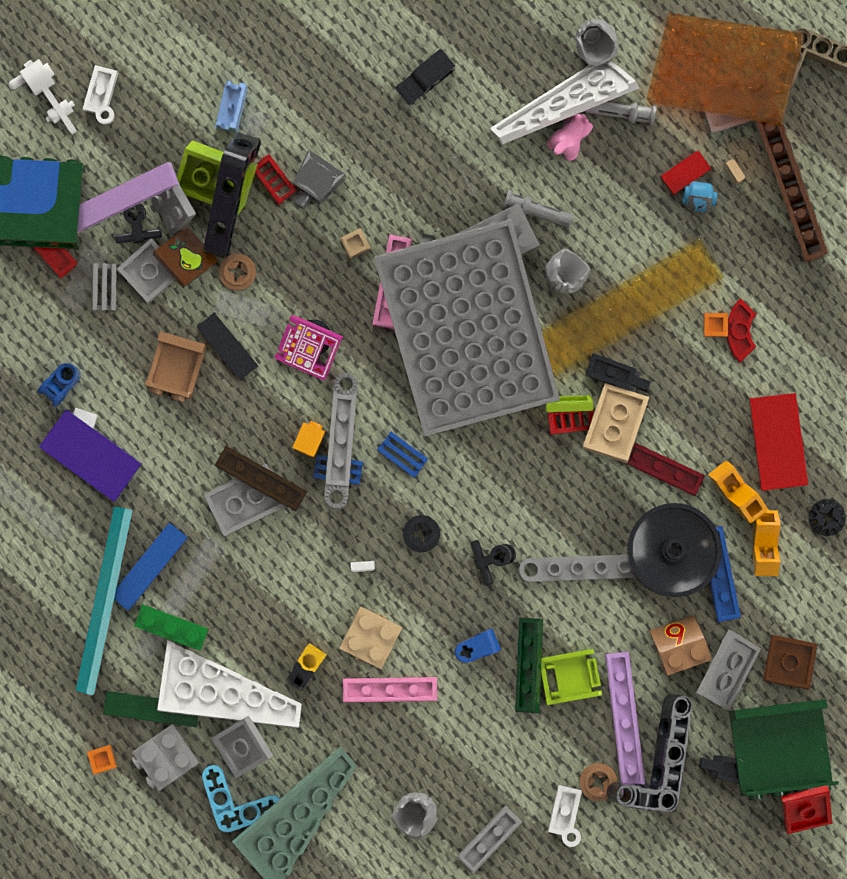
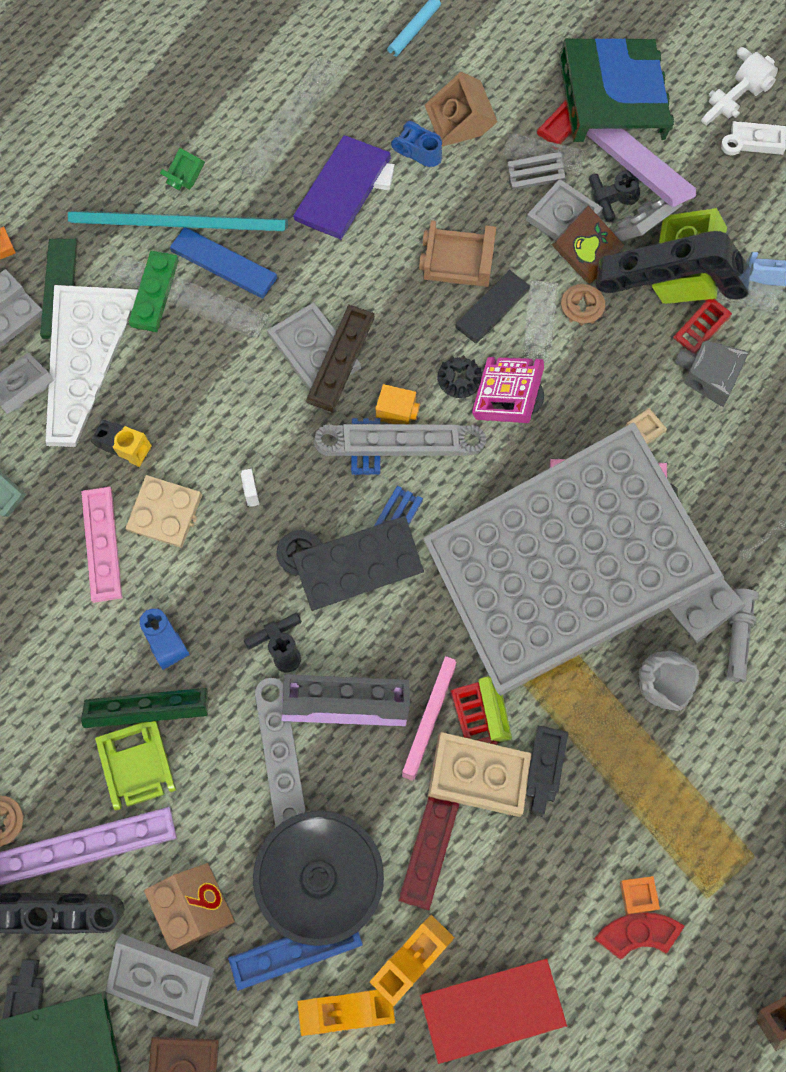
camera: 85 degrees right, 15 degrees down
none -> green bracket [159,148,205,191]
none -> dark grey piece [281,674,410,726]
none -> black plate [292,516,424,611]
none -> bright pink tile [402,656,456,781]
none -> medium nougat slope [425,72,498,147]
none -> black gear [437,355,482,398]

